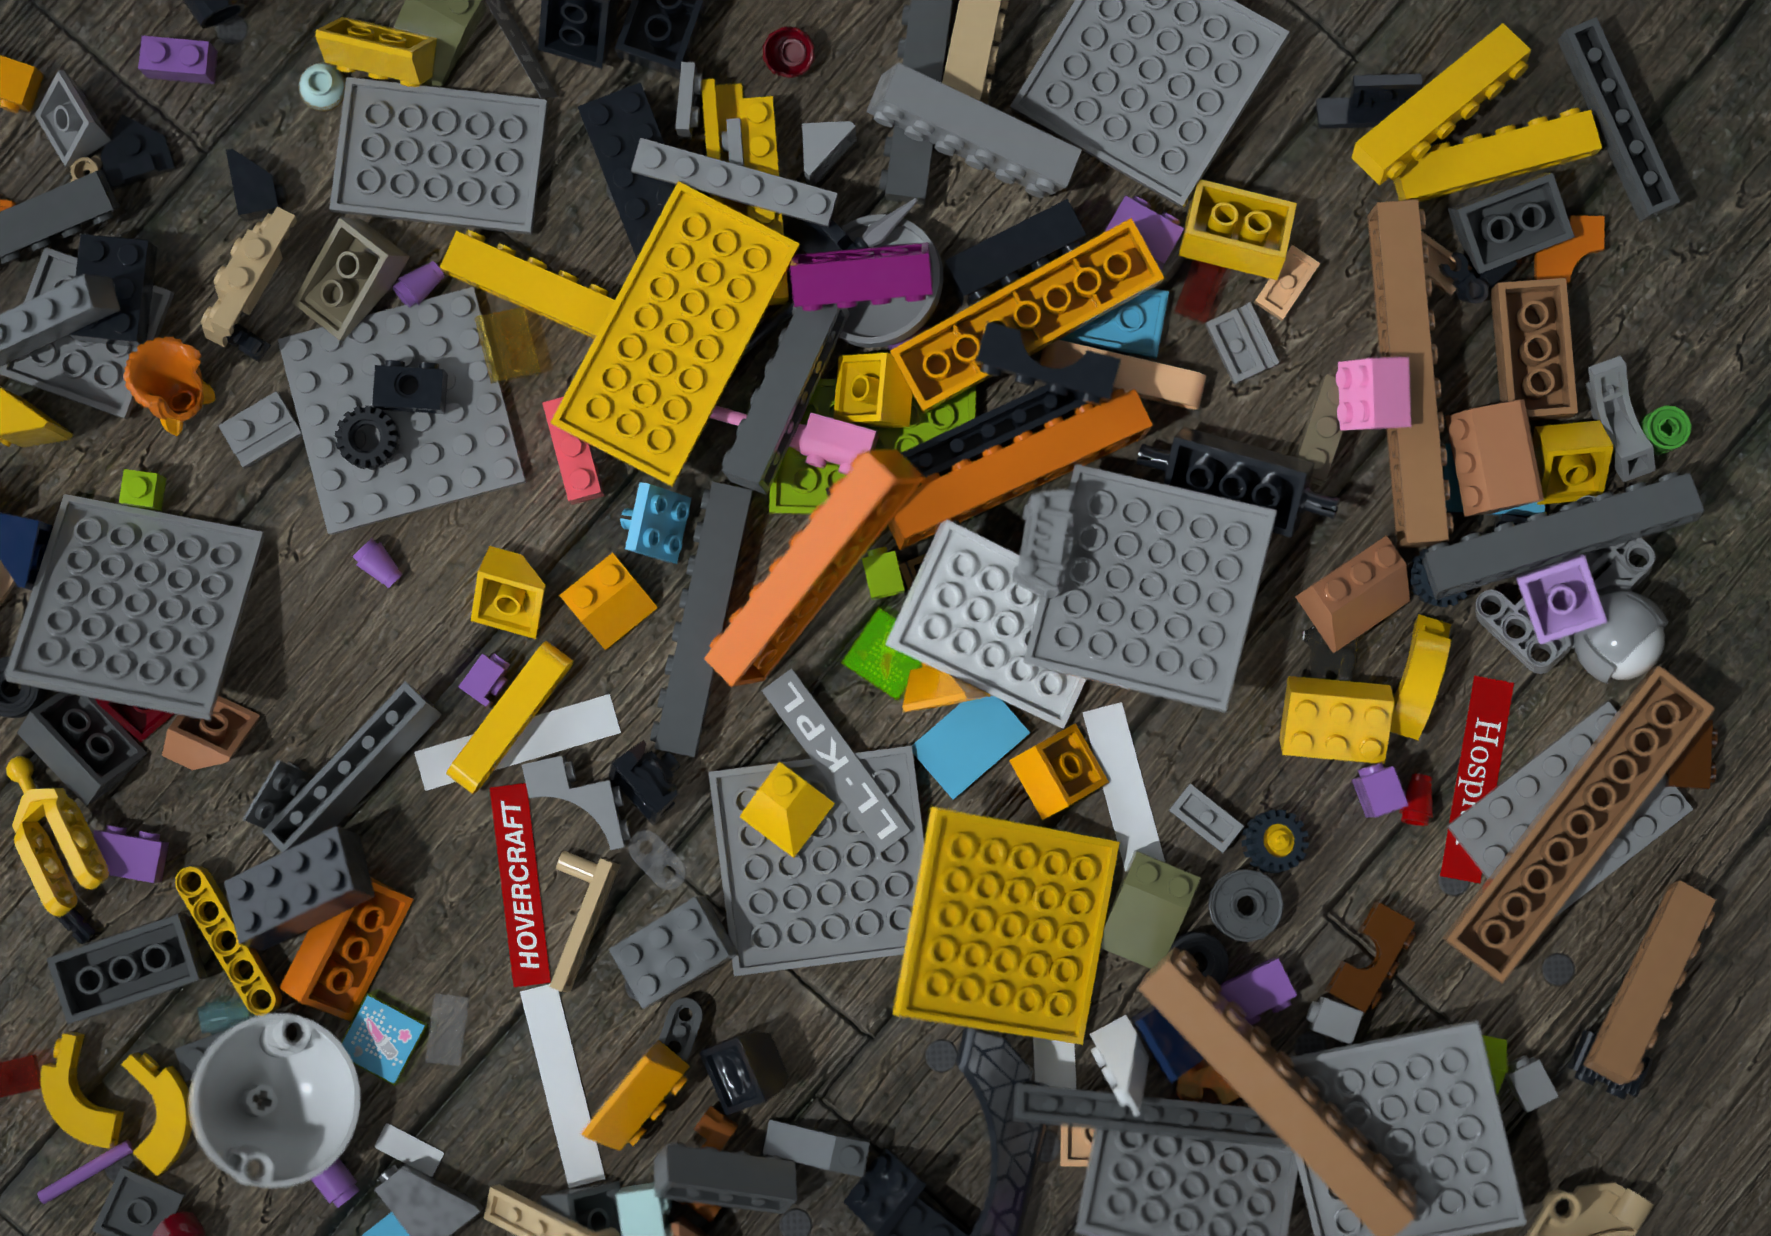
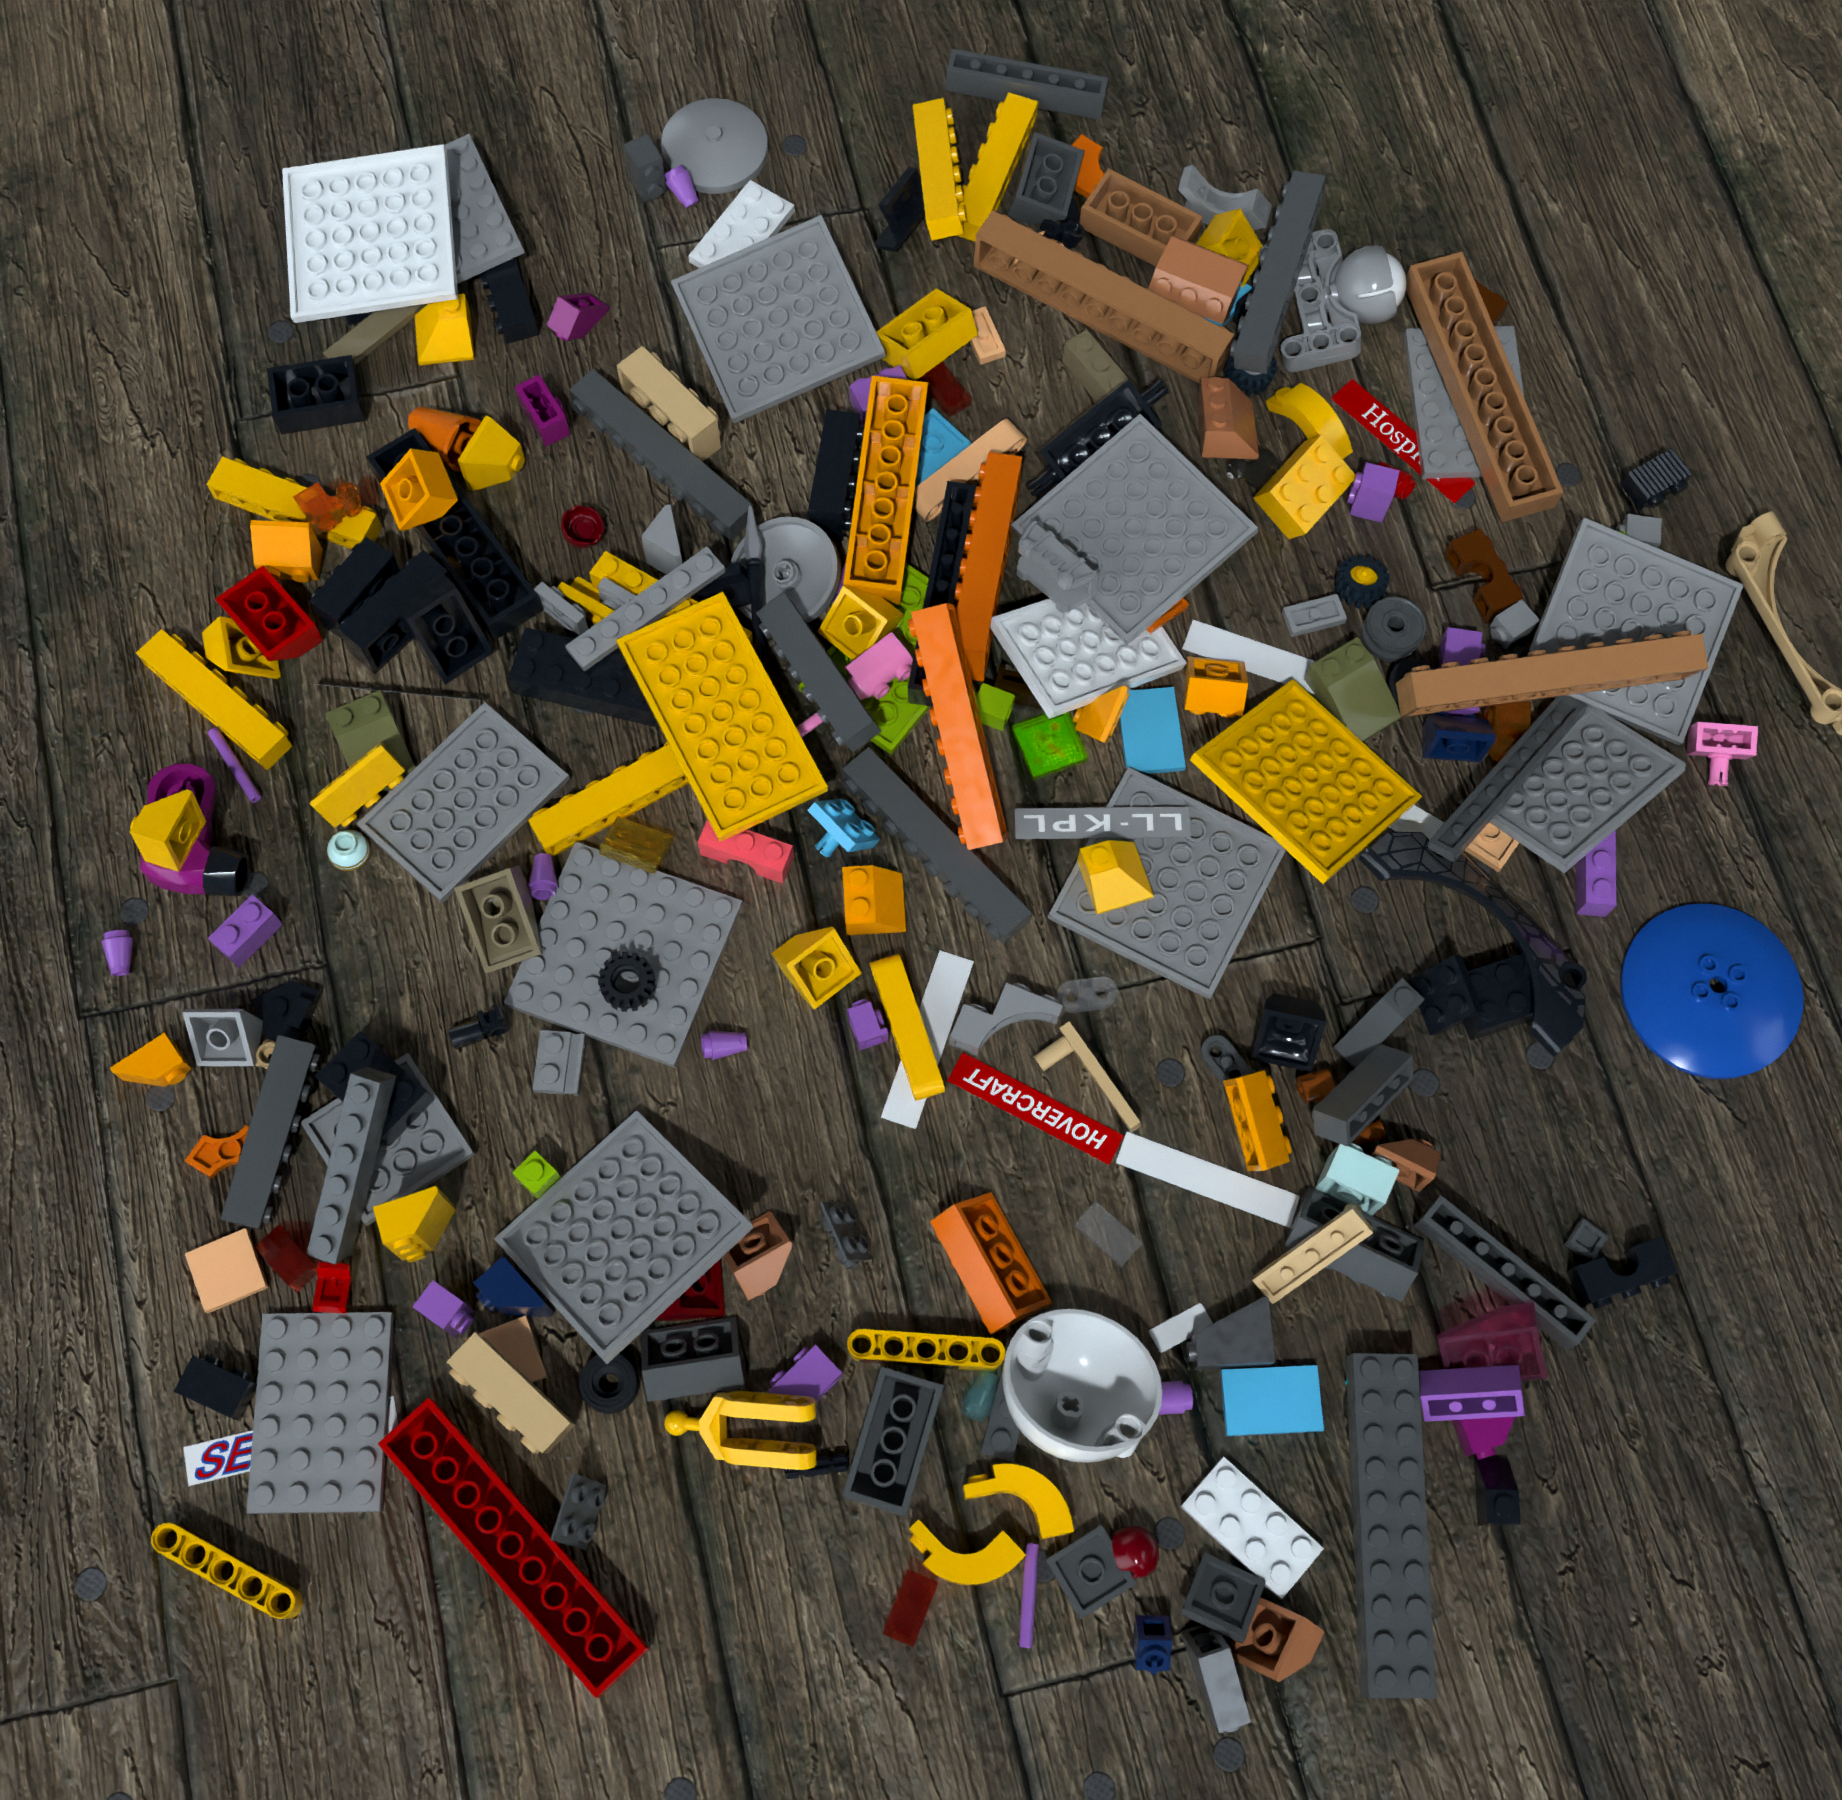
camera: 60 degrees left, 15 degrees down
orange hair [123,336,216,436] -> none
tan bracket [201,207,297,347] -> none
black brick [224,826,375,951] -> none
black slope [226,149,288,222] -> none
dark grey brick [262,682,442,853] -> none
medium azure tile [341,992,429,1086] -> none
black brick [372,360,448,414] -> none
black brick [608,740,681,826] -> none
dark grey brick [609,895,739,1009] -> none
magenta slope [790,242,932,311] -> none
light grey brick [866,63,1082,198] -> none
black arch [976,321,1121,406] -> none
white slope [1090,1015,1149,1117] -> none
light grey plate [1205,302,1279,385] -> none
bright pink brick [1336,357,1411,431] -> none
lavender slope [1515,554,1607,644] -> none
medium nougat brick [1583,880,1716,1085] -> none
bright green wheel [1639,406,1691,455] -> none

